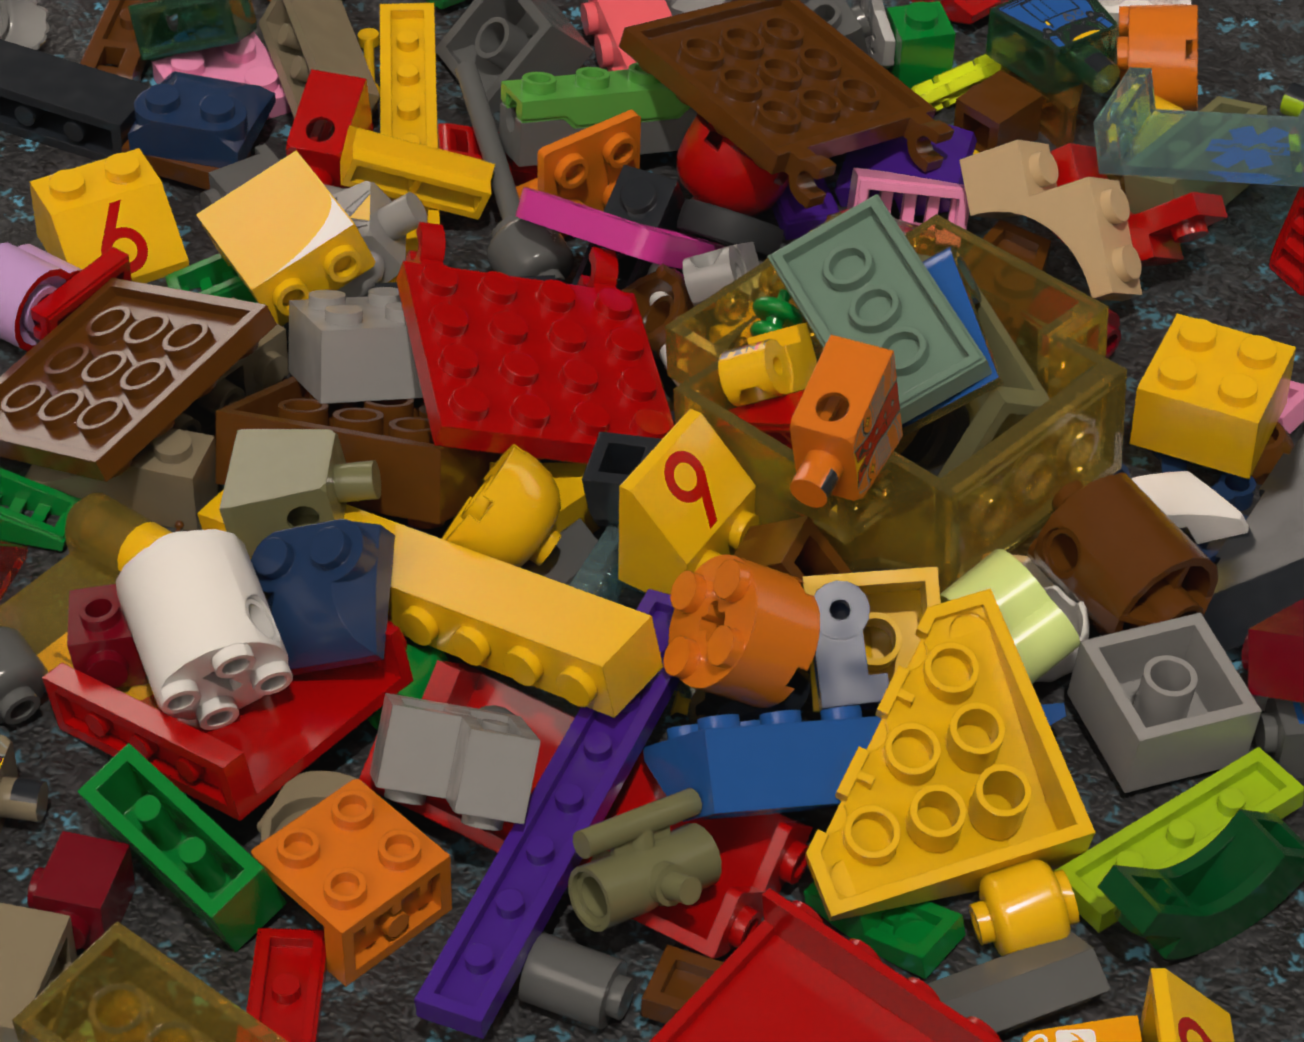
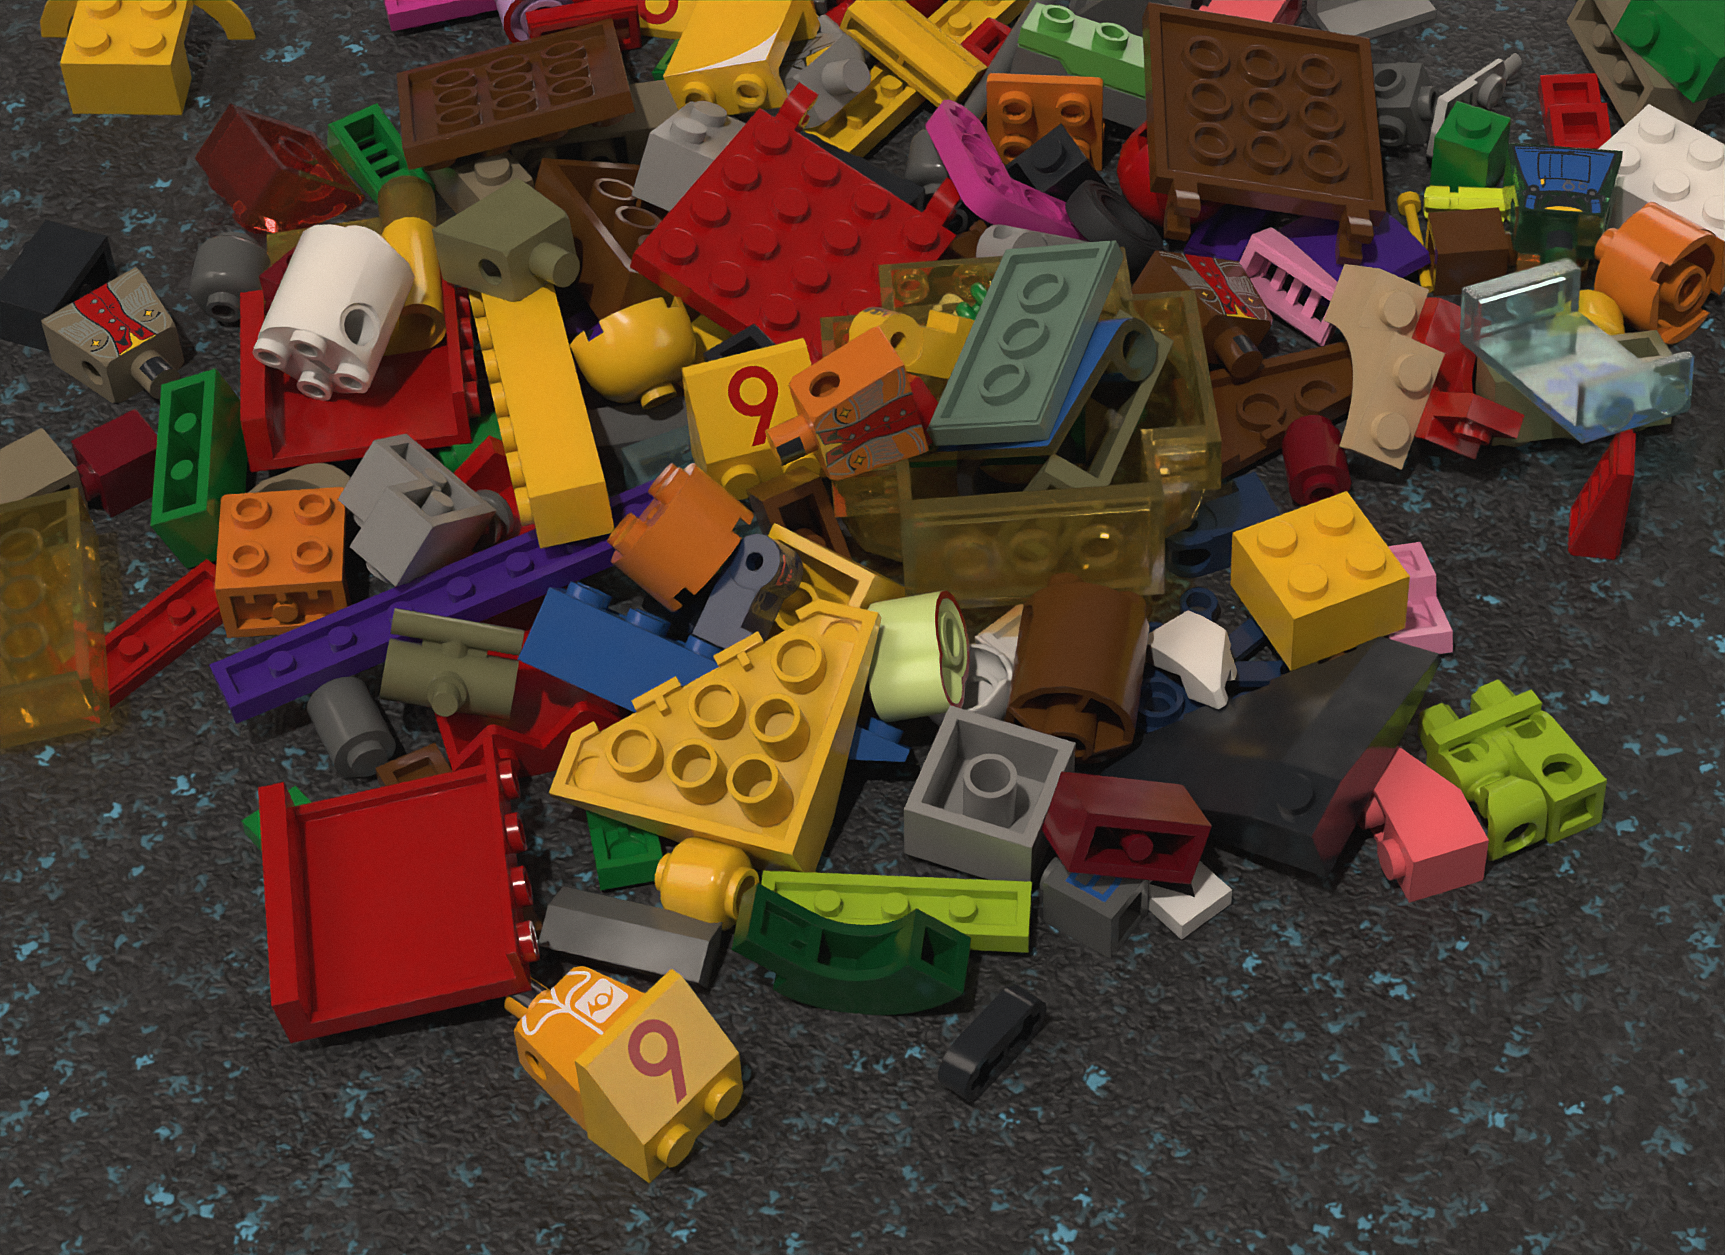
camera: 45 degrees right, 5 degrees up
dark blue slope [251,519,395,675] -> none

